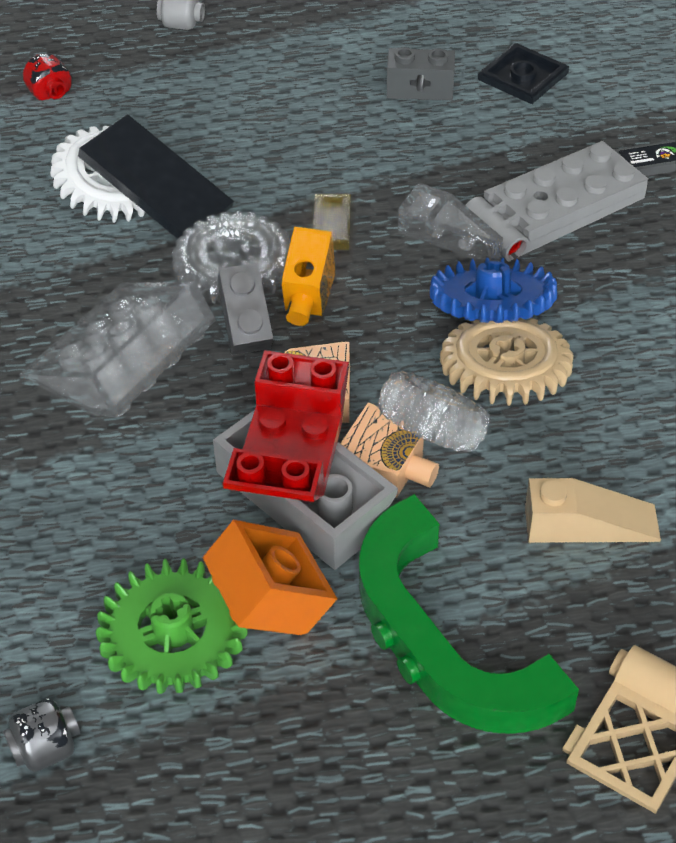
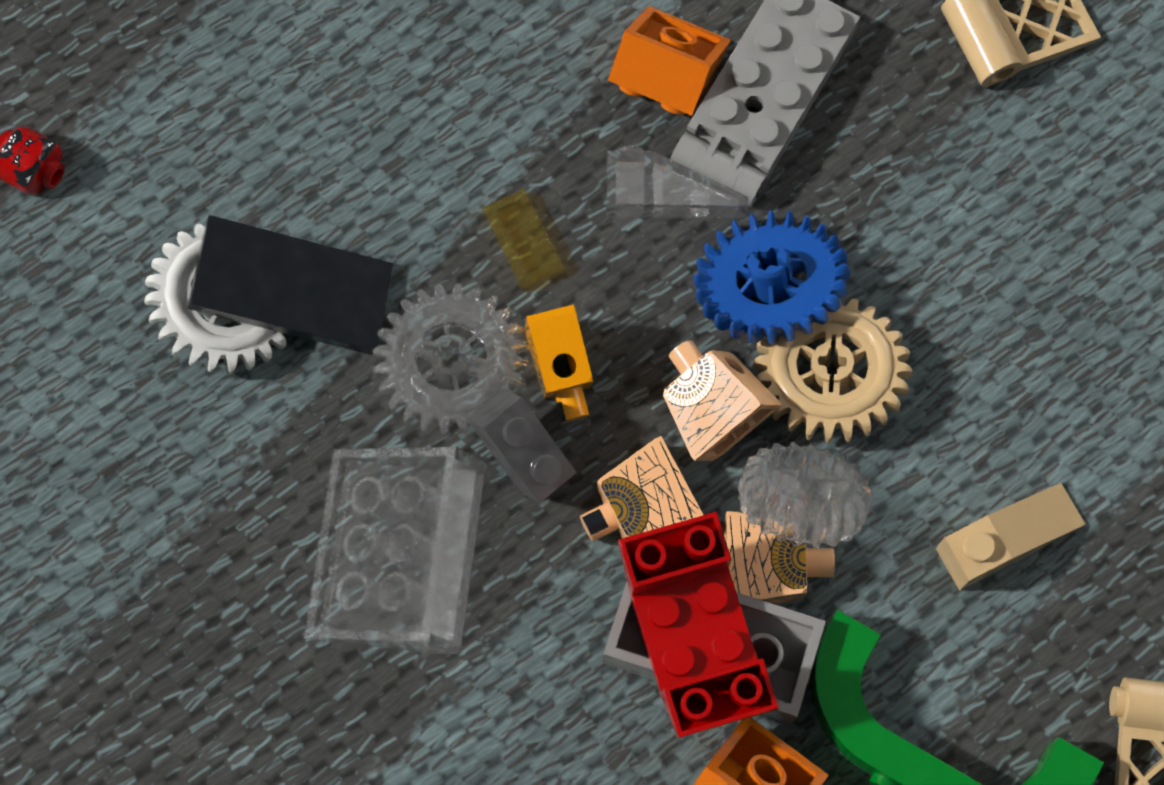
camera: 30 degrees left, 25 degrees up
none -> orange slope [608,6,731,116]
none -> light nougat torso [663,340,782,461]

